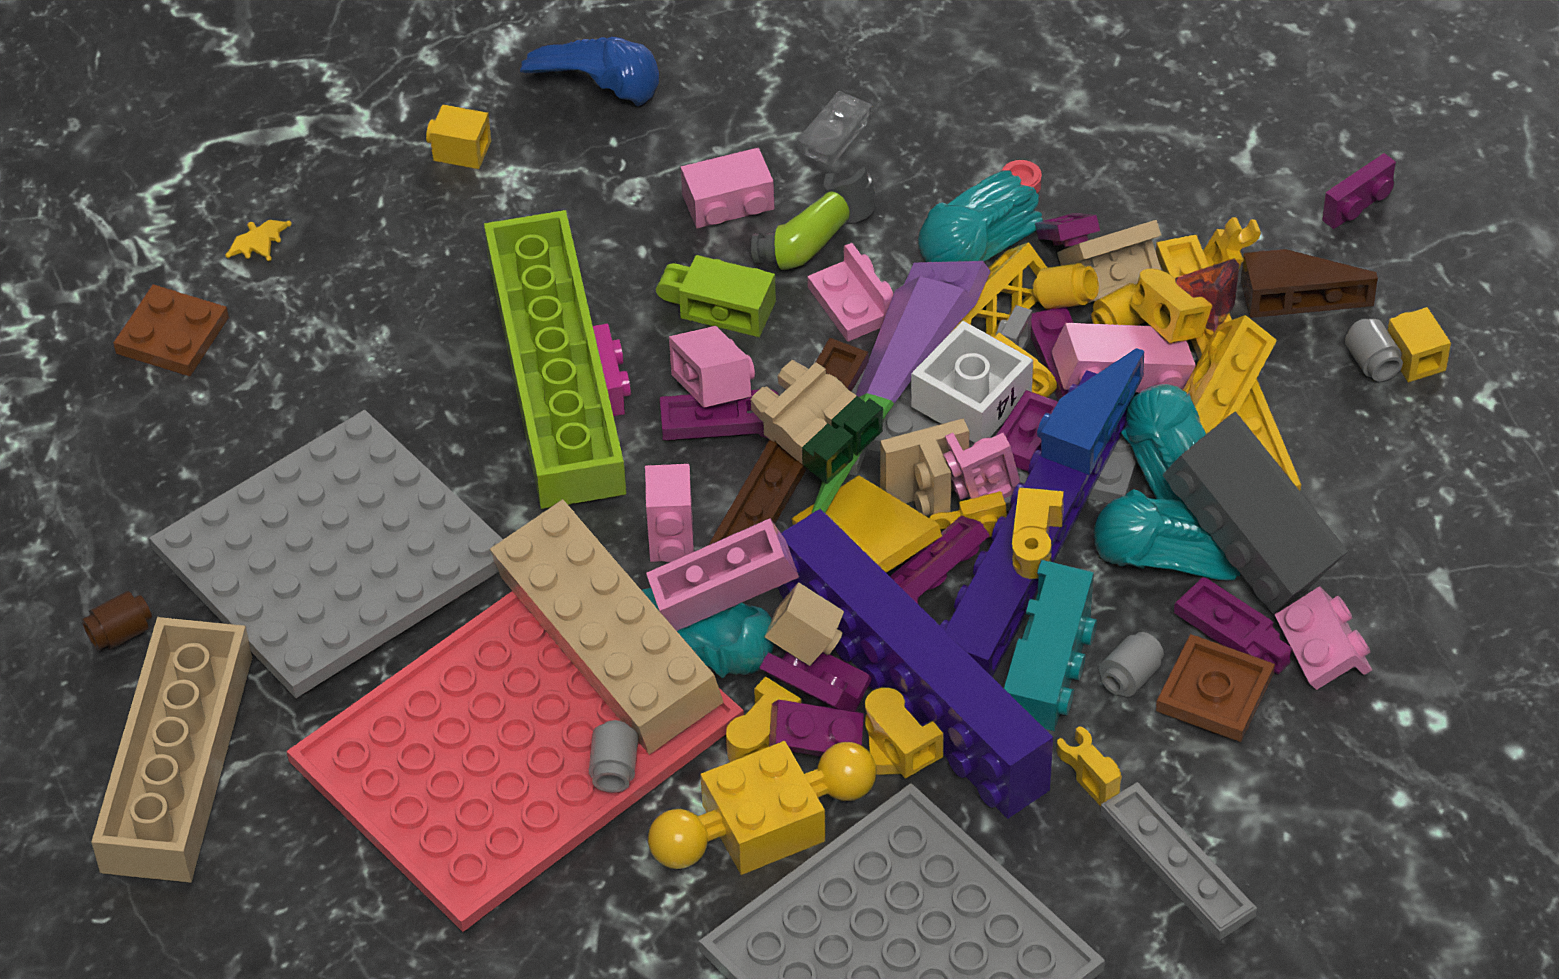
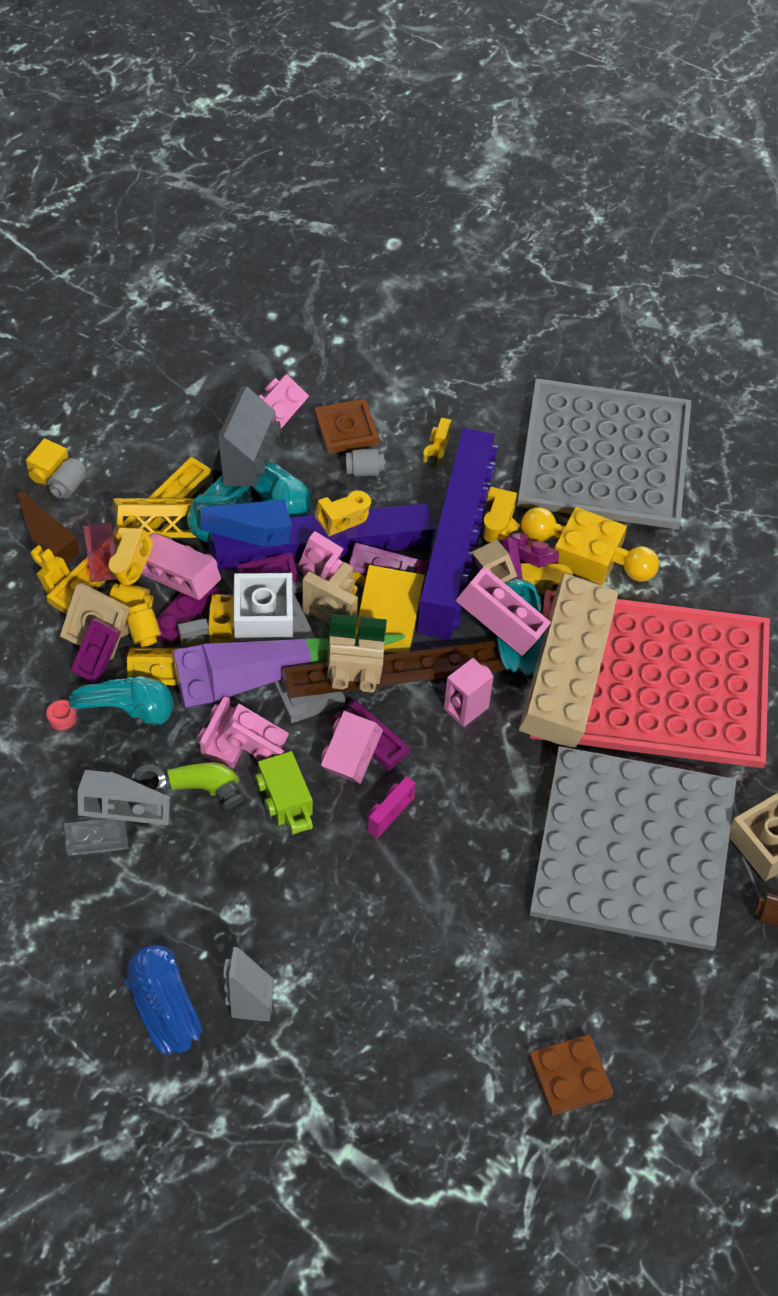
camera: 135 degrees left, 5 degrees up
yellow piece [225,220,292,261] -> none
yellow brick [426,104,491,169] -> none
lime brick [484,210,626,509] -> none
light grey brick [589,720,638,793] -> none
bright pink brick [681,147,774,229] -> none
teal wedge [1004,560,1097,731] -> none
light grey tile [1100,782,1257,941] -> none
magenta hinge [1174,577,1292,674] -> none
none -> light grey slope [78,770,170,825]
none -> bright pink bracket [221,704,289,761]
none -> light grey slope [224,947,274,1022]

